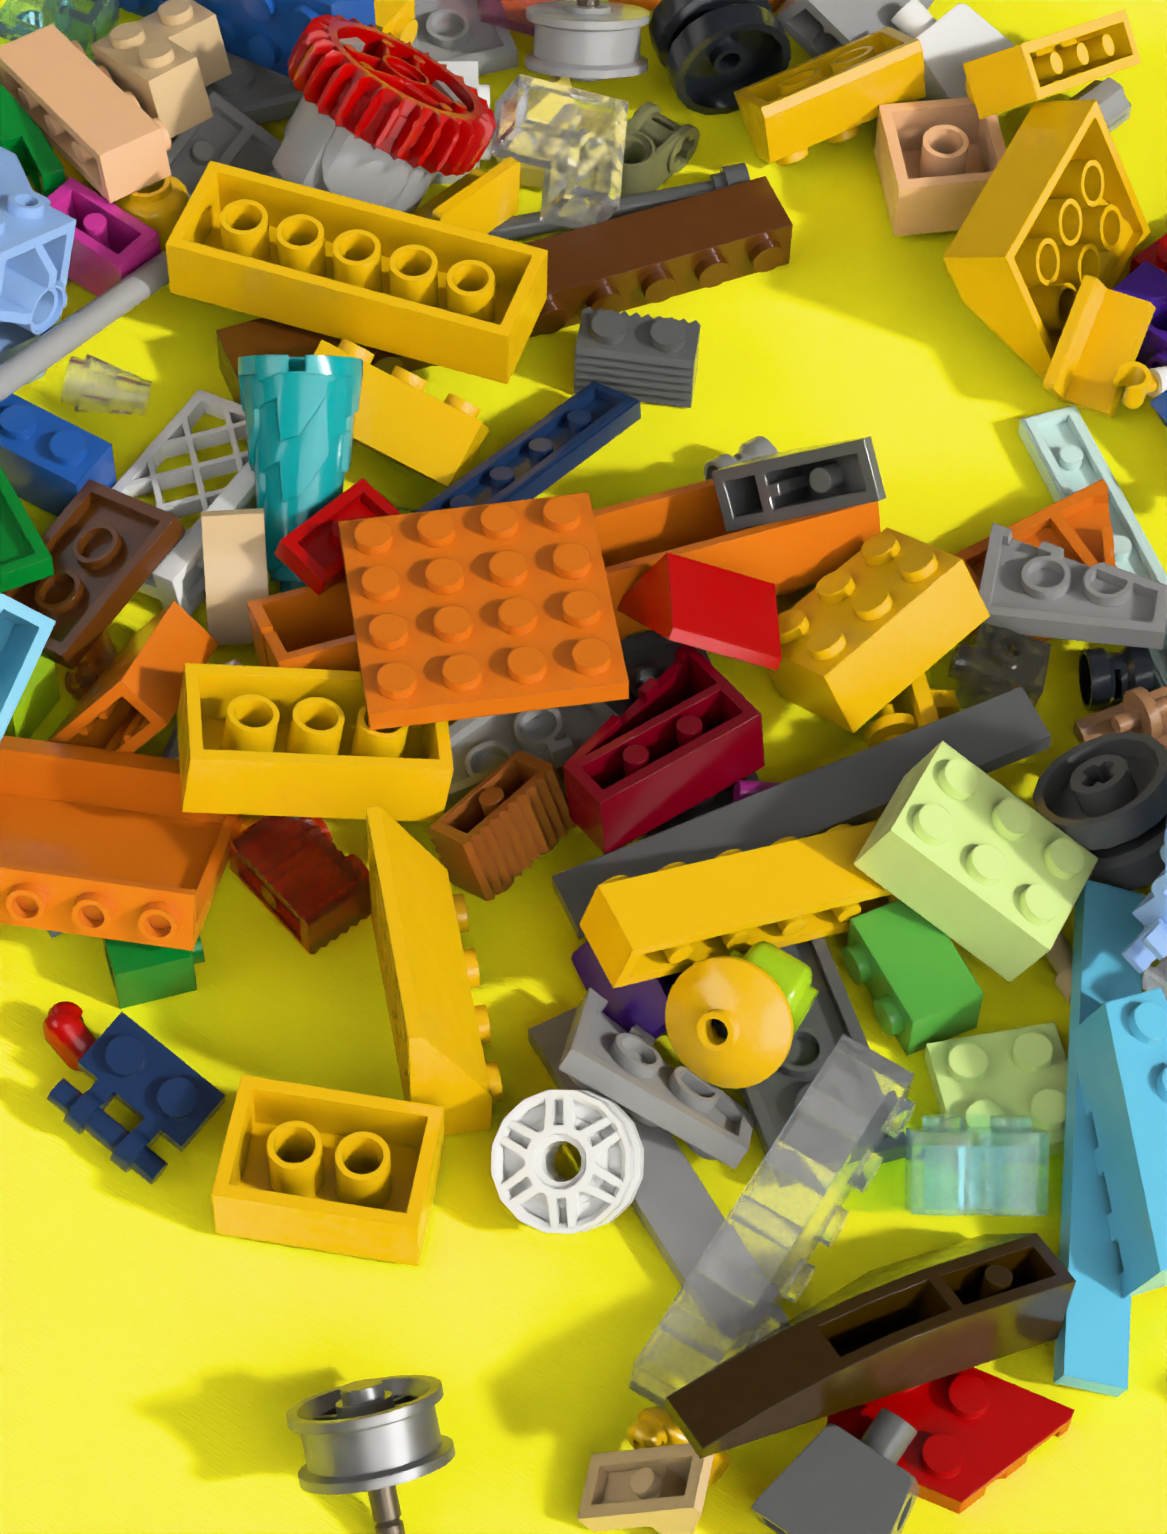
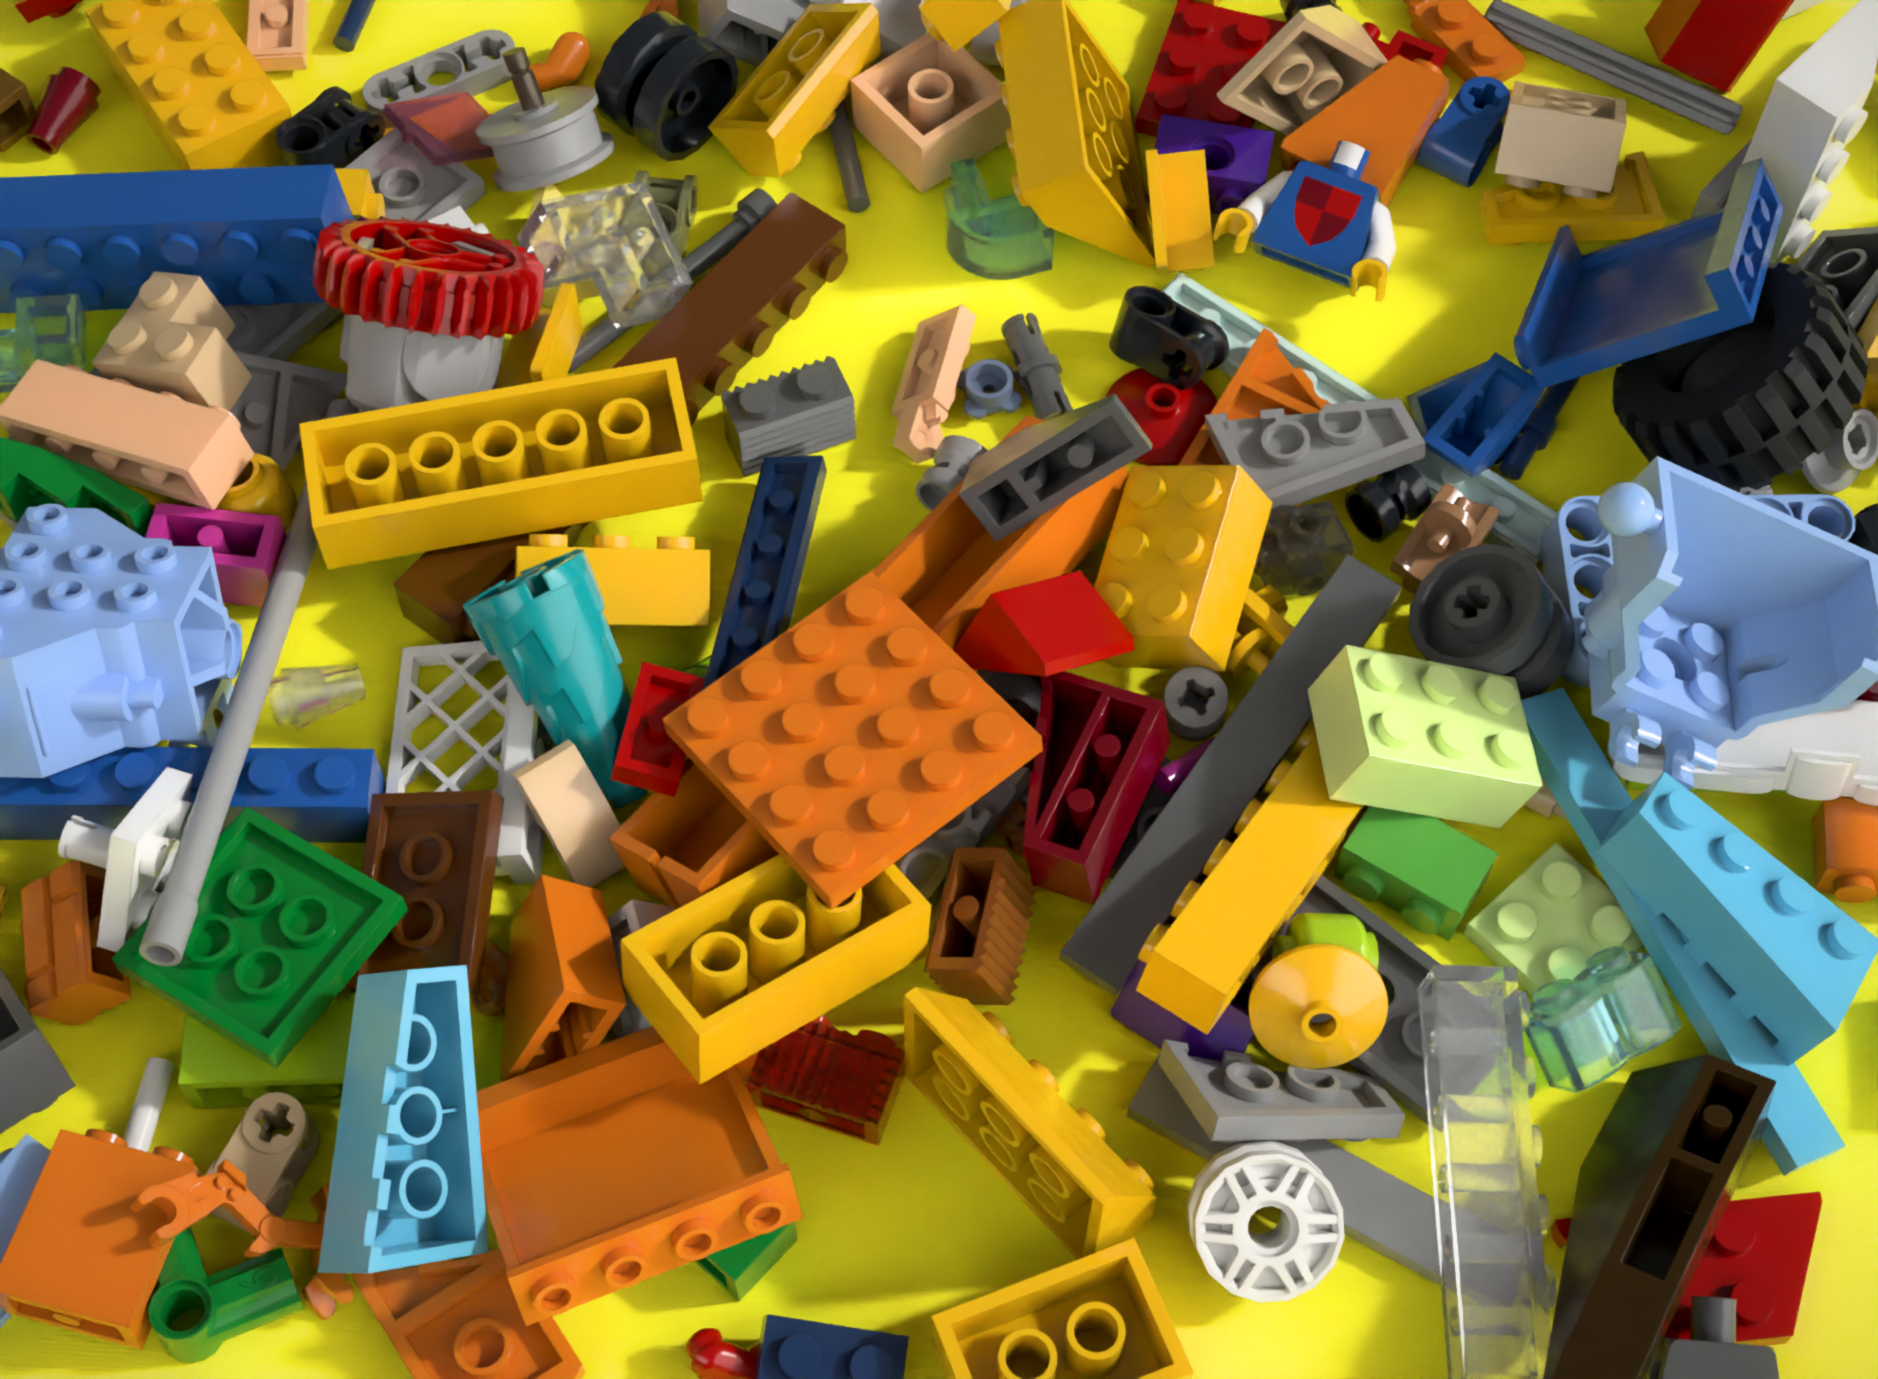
camera: 30 degrees left, 5 degrees up
none -> dark grey bar [828,99,870,213]
none -> light nougat hinge [891,304,977,464]
none -> clear light blue brick [943,158,1054,280]
none -> sand blue plate [956,359,1022,419]
none -> dark grey pin [1001,313,1074,421]
none -> red dish [1105,368,1218,466]
none -> black piece [1109,286,1229,390]
none -> light grey wheel [1164,666,1229,742]

